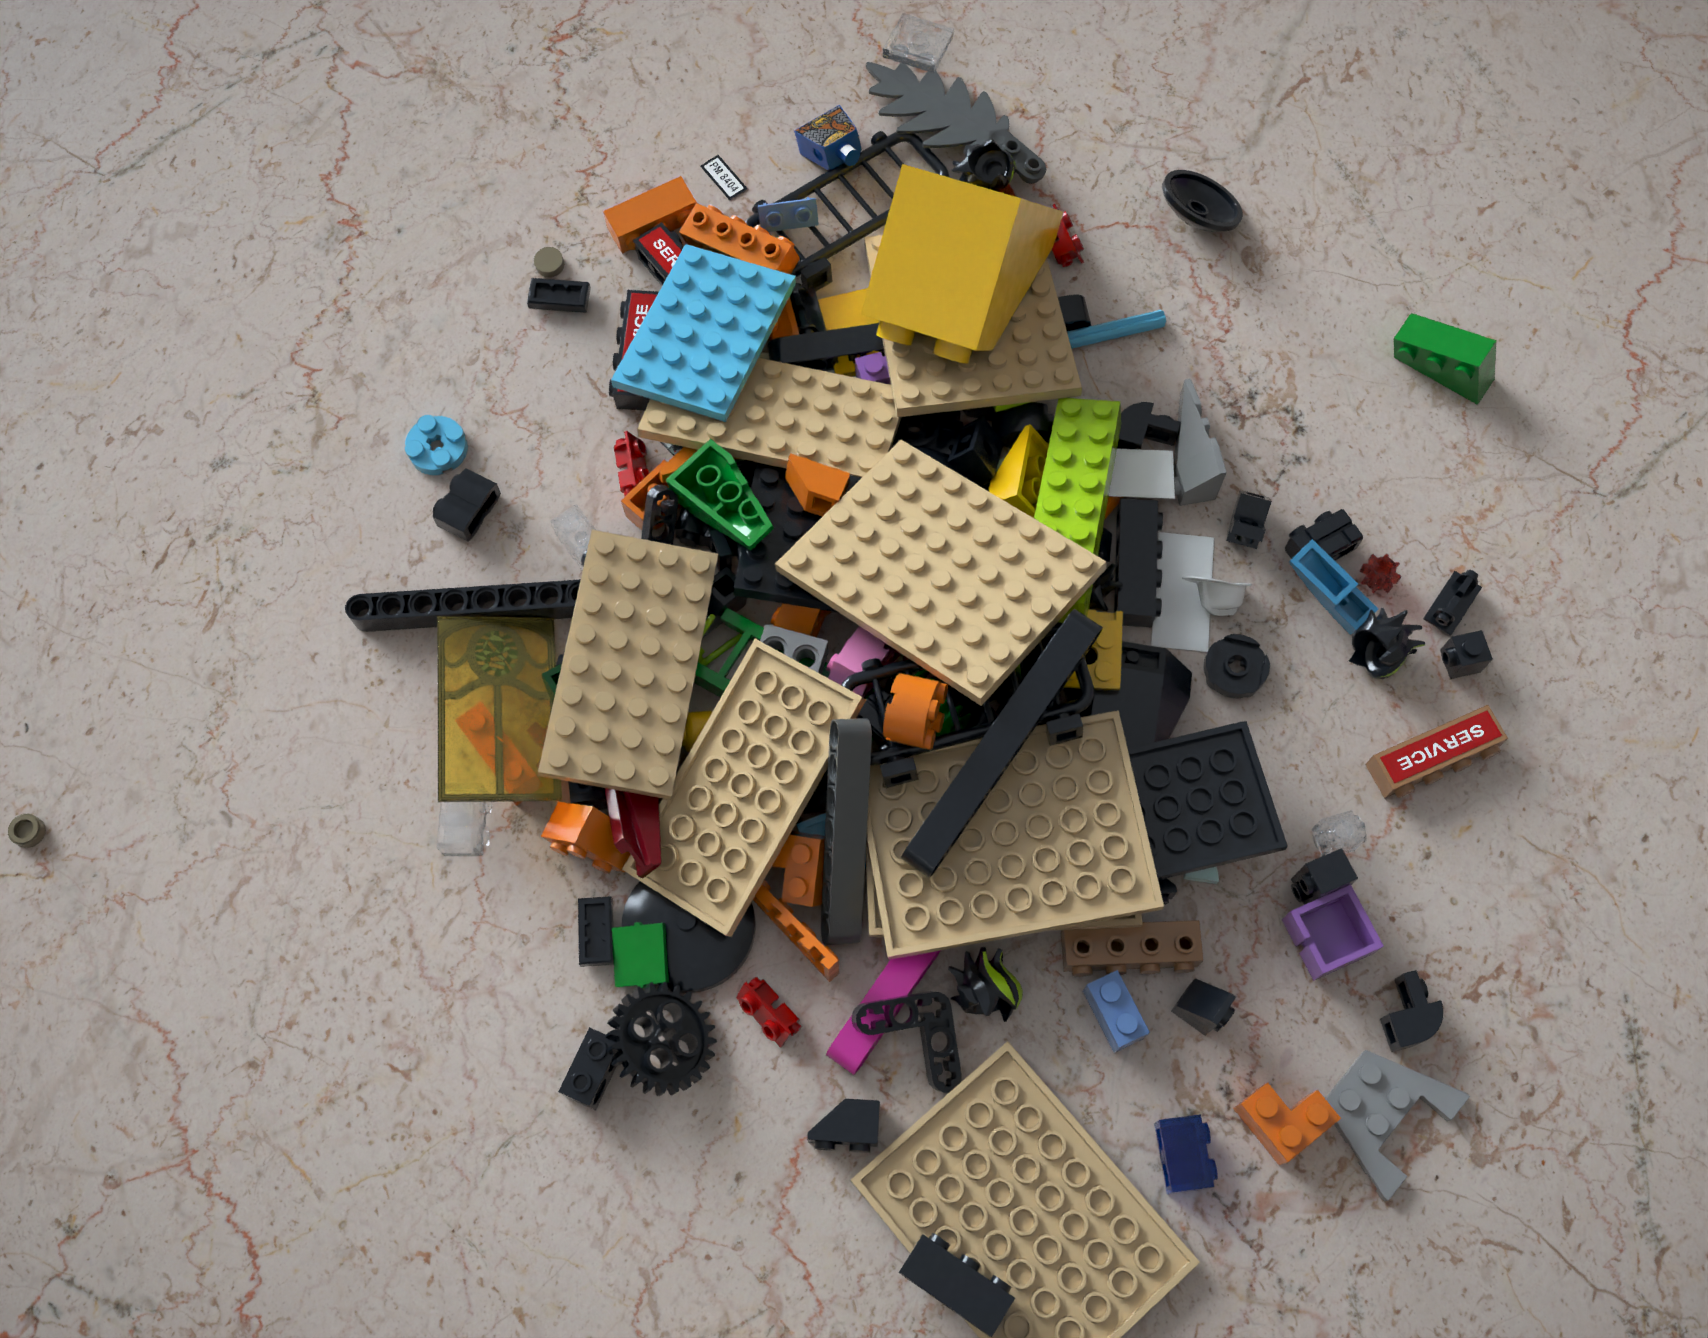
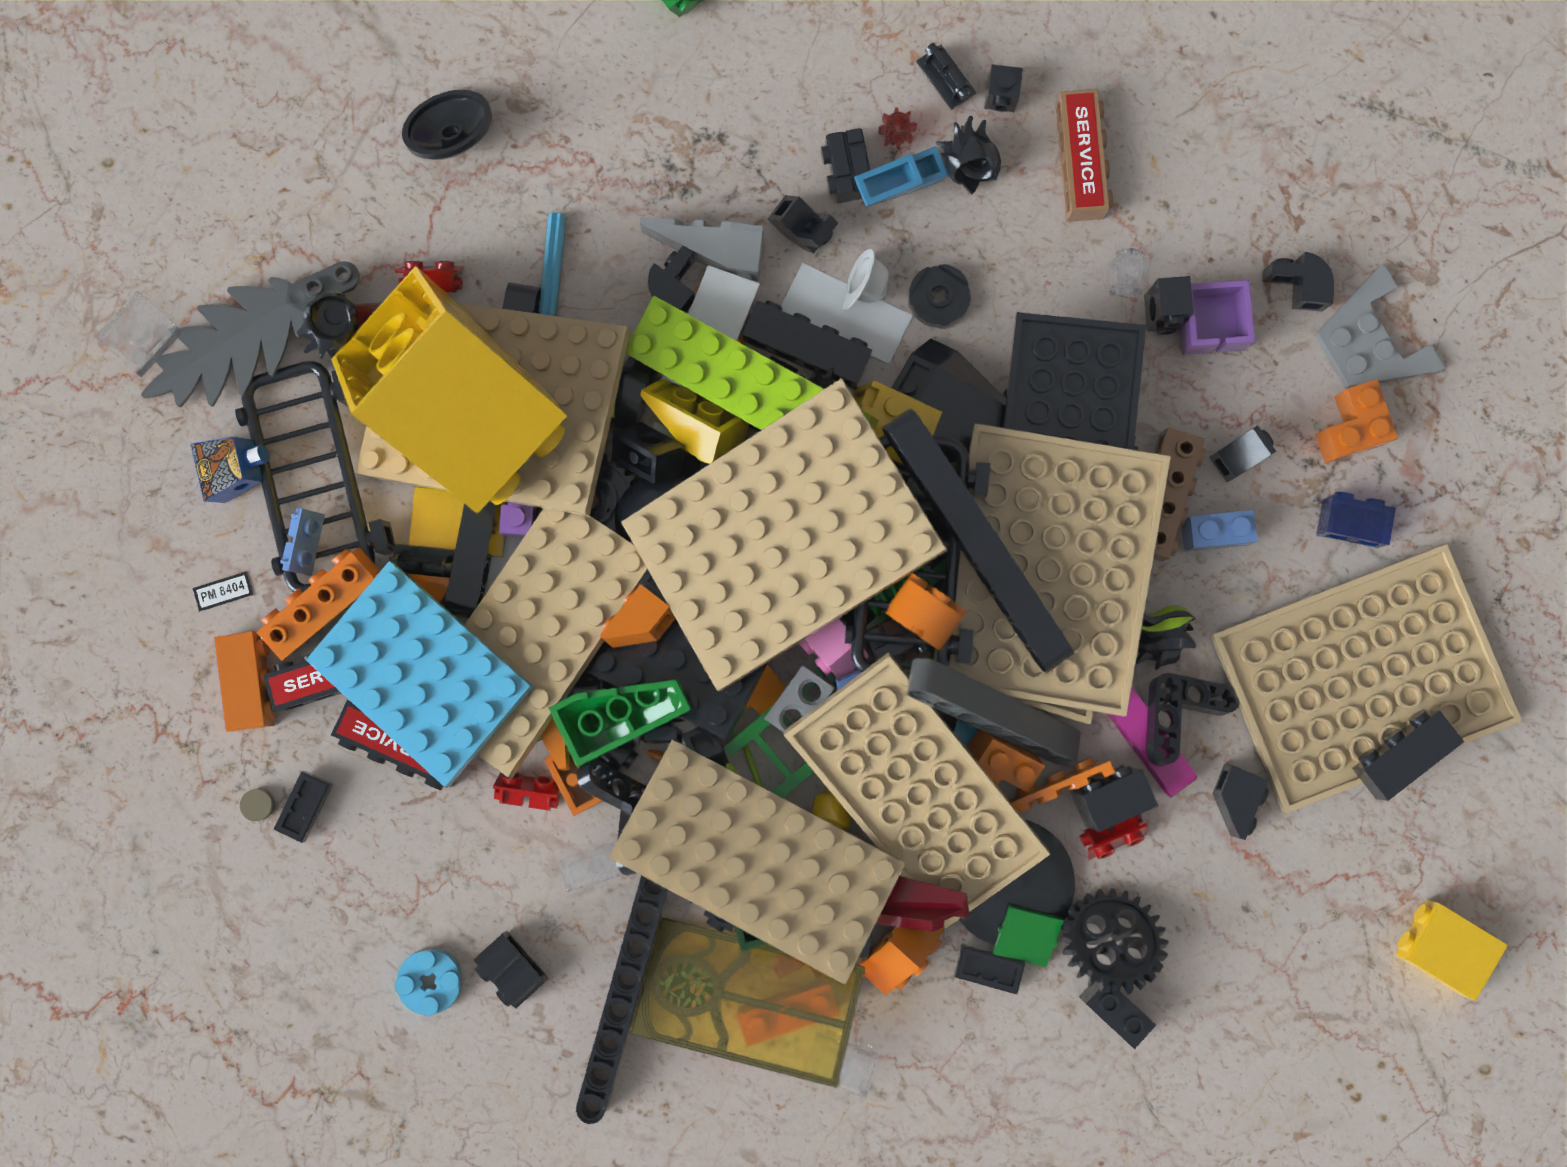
camera: 70 degrees left, 15 degrees up
none -> black brick [1070,764,1159,832]

